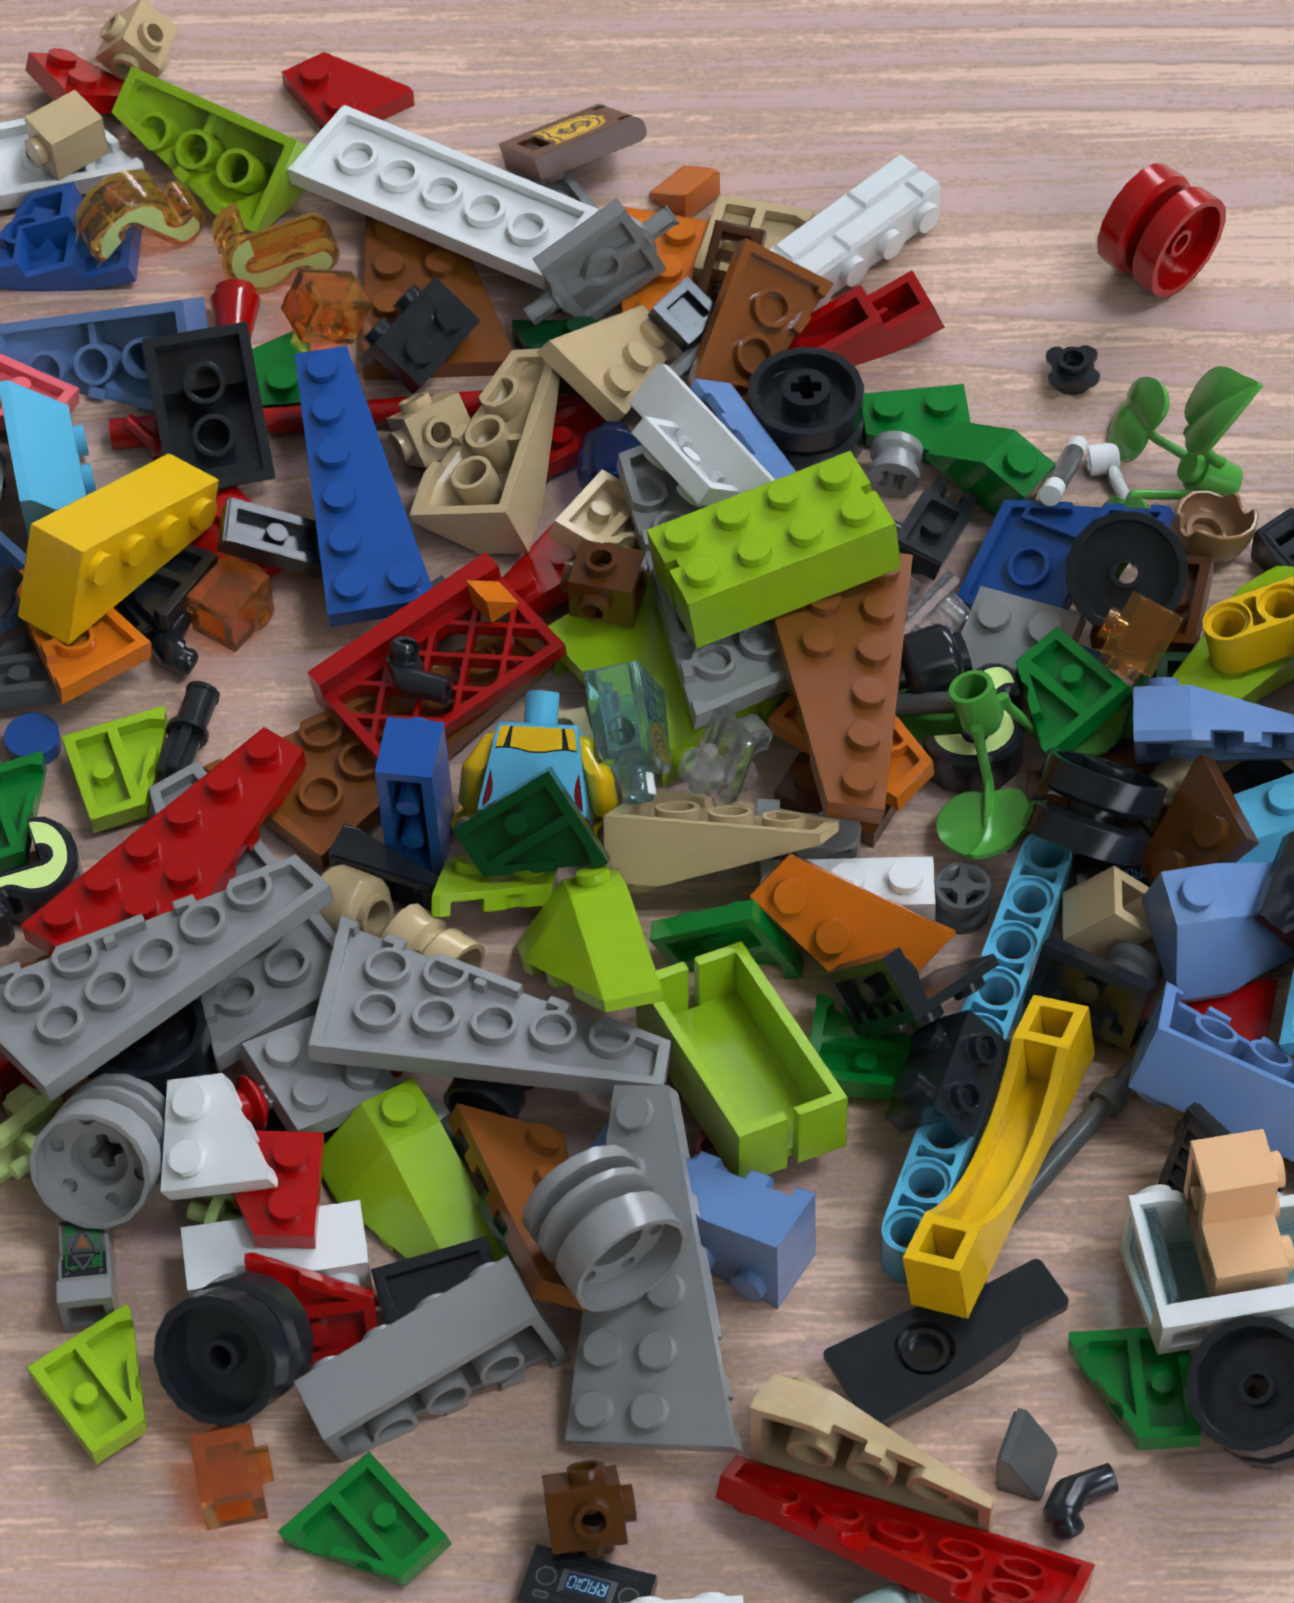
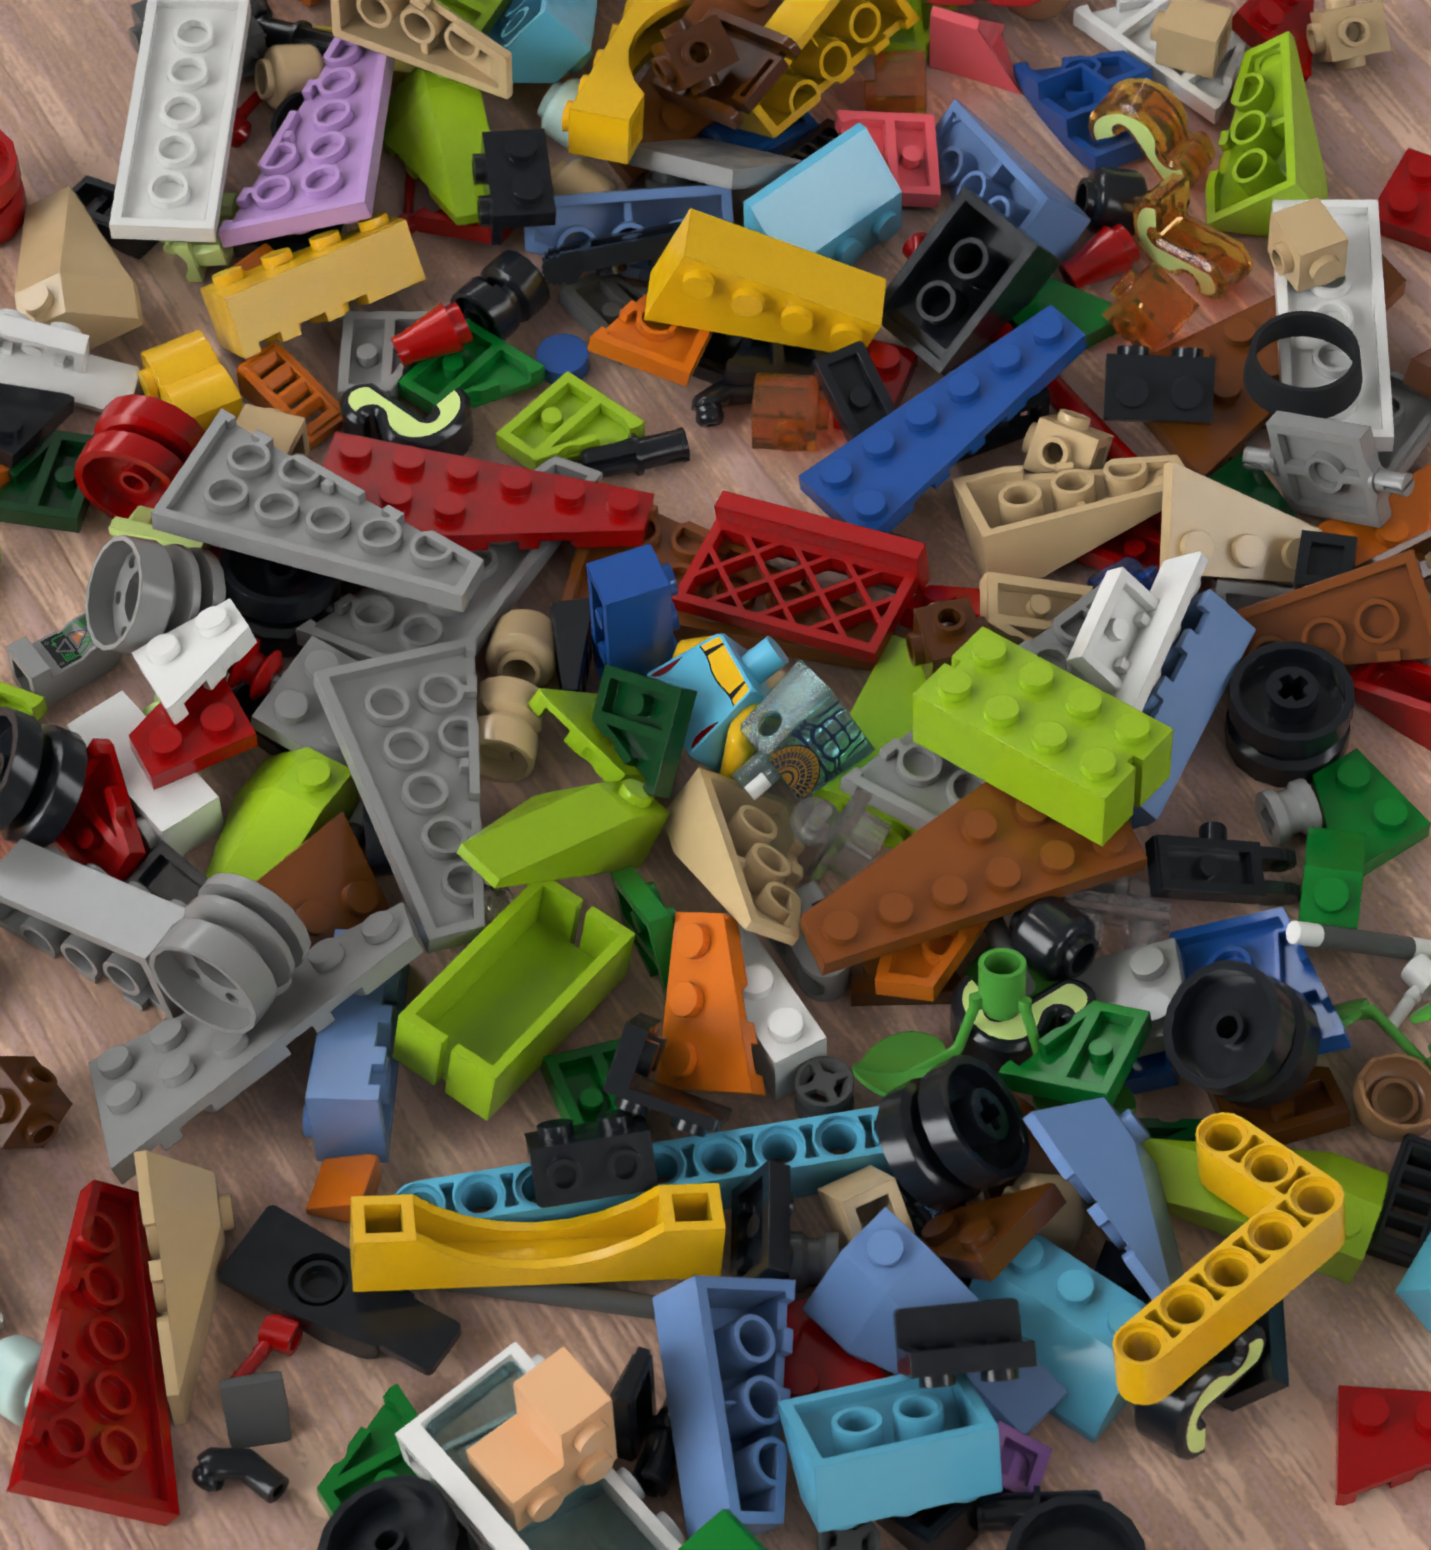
camera: 60 degrees right, 0 degrees up
black arm [385,636,453,705] -> none
orange piece [466,580,519,624] -> none
clear orange brick [1097,591,1183,682] -> none
none -> red hand [230,1314,303,1378]
none -> orange slope [306,1154,382,1223]
none -> black head [1075,167,1155,236]
none -> black tyre [1243,311,1363,419]
none -> tan brick [1268,197,1349,293]

